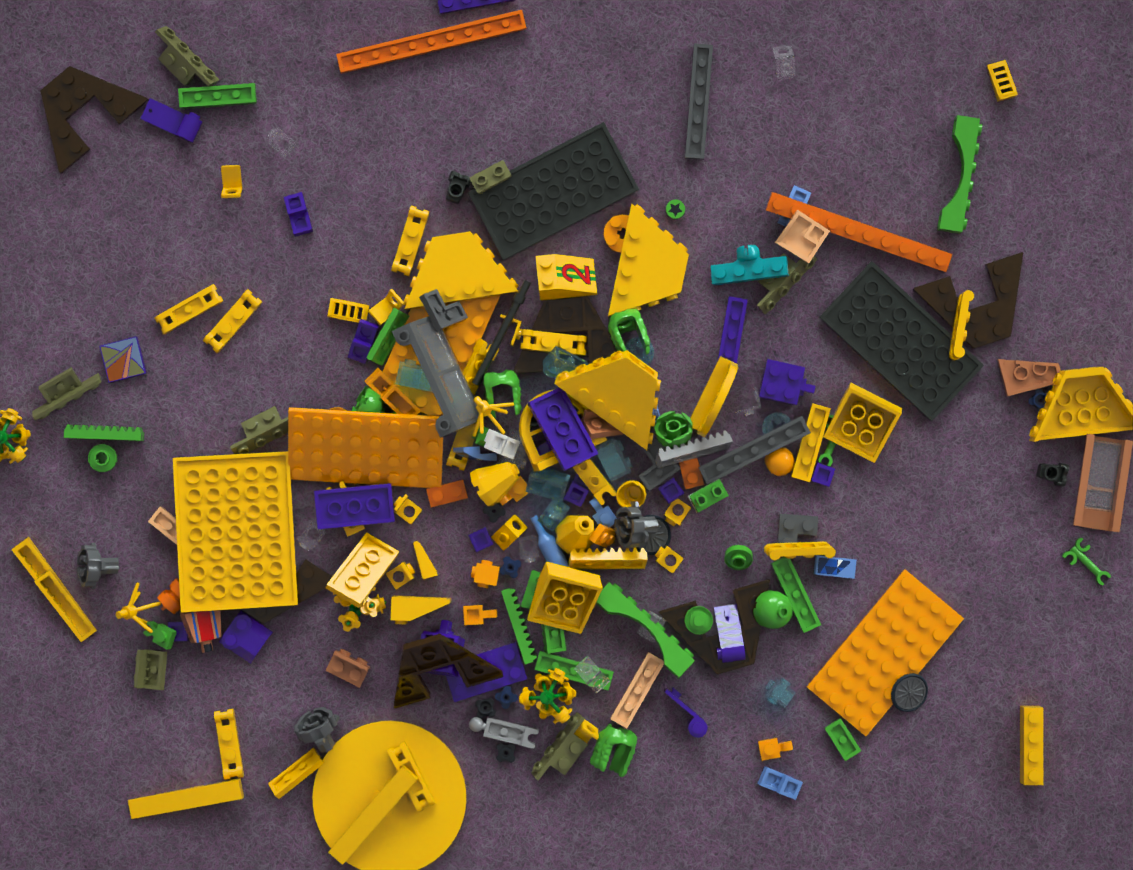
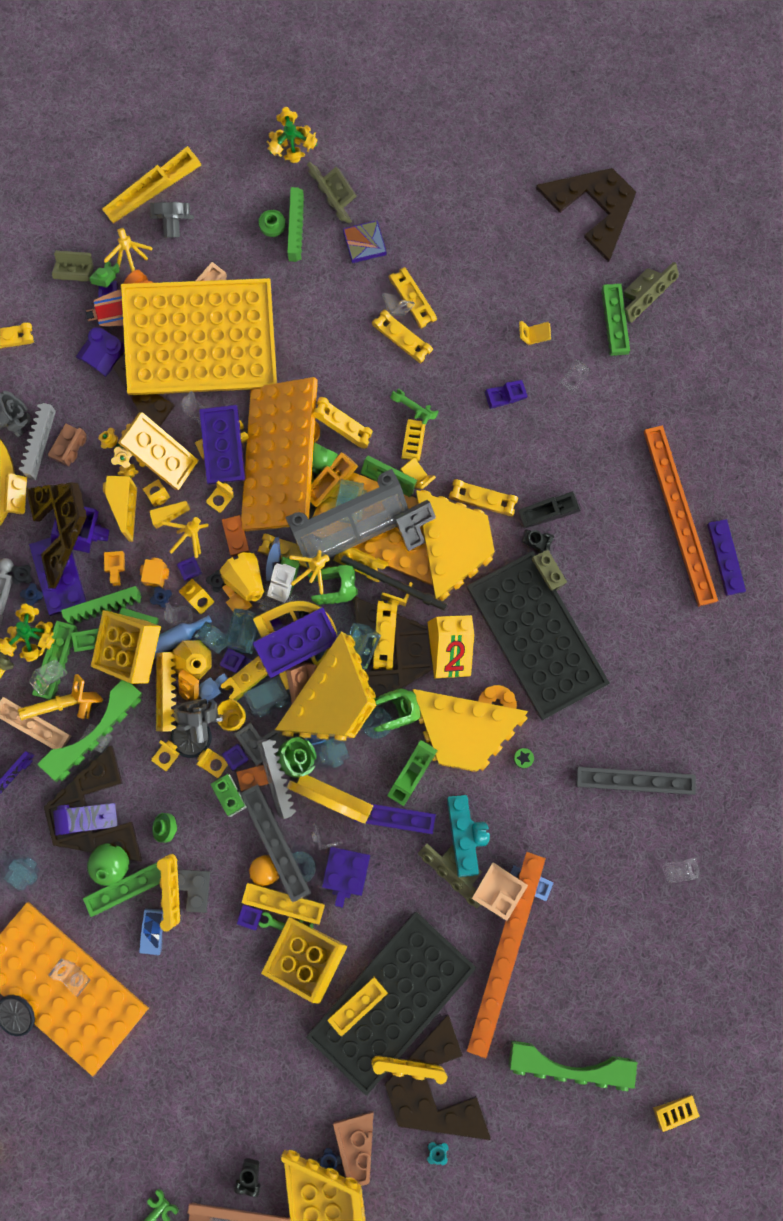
camera: 85 degrees right, 10 degrees down
dark purple door [140,98,202,143] -> none
olive bracket [230,406,288,454] -> none
dark purple slope [348,319,379,364] -> none
bright green plate [684,606,713,635] -> none
none -> yellow plate [4,473,27,514]
none -> yellow pin [18,694,80,721]
none -> light grey gear [19,403,56,480]
none -> clear bracket [49,959,90,996]
none -> light orange bracket [71,674,103,719]
none -> yellow plant [161,517,209,558]
none -> yellow plate [313,397,373,449]
none -> clear light blue brick [319,738,350,768]
none -> yellow plate [327,977,388,1037]
none -> clear bracket [382,293,415,317]
none -> bright green arch [387,740,438,806]
none -> bright green bar [390,389,439,424]
none -> teal plate [427,1142,449,1165]
none -> pearl dark grey slope [519,491,581,528]

